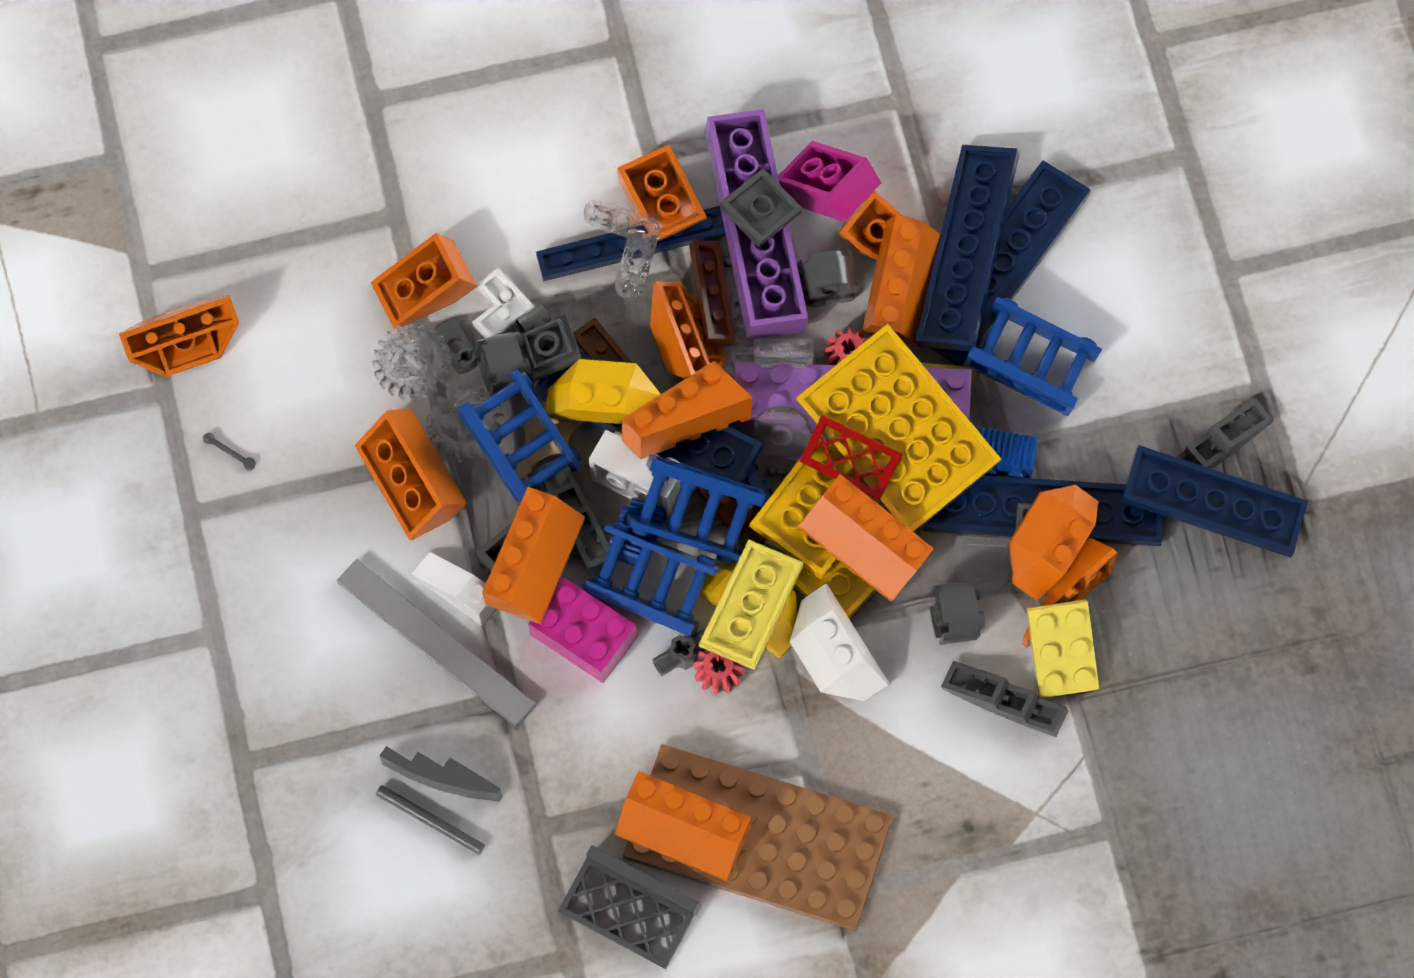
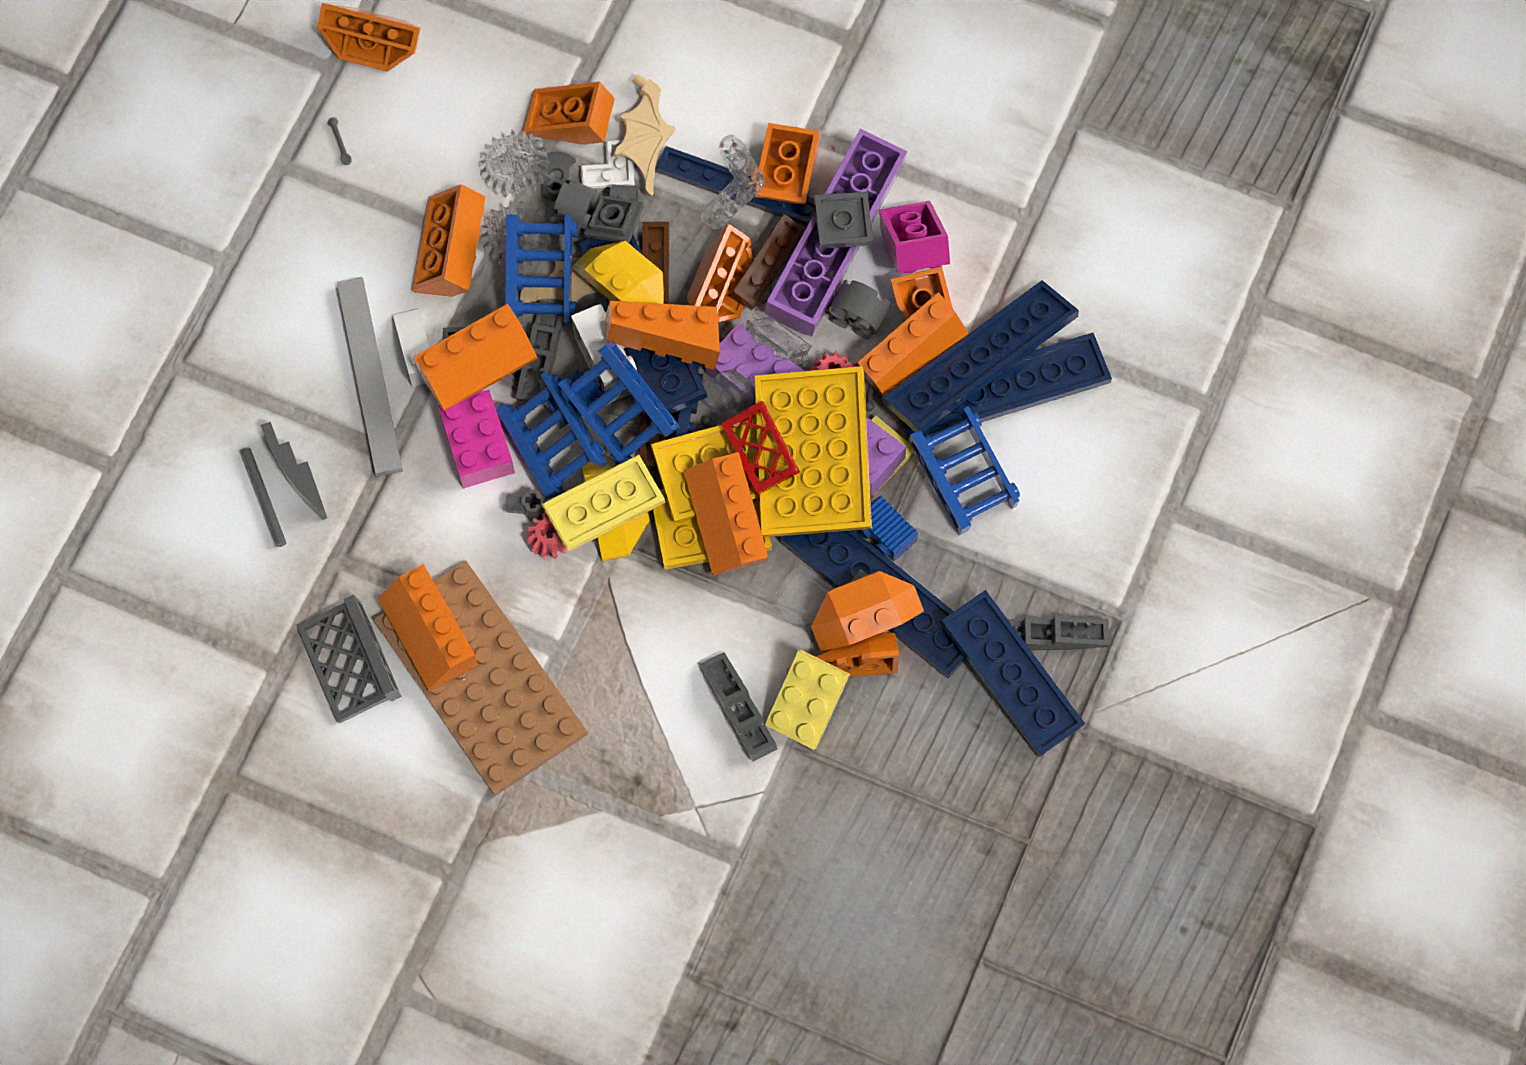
camera: 35 degrees right, 0 degrees up
white wedge [790,584,890,701] -> none
dark grey brick [930,581,985,645] -> none
none -> tan animal [614,74,675,198]

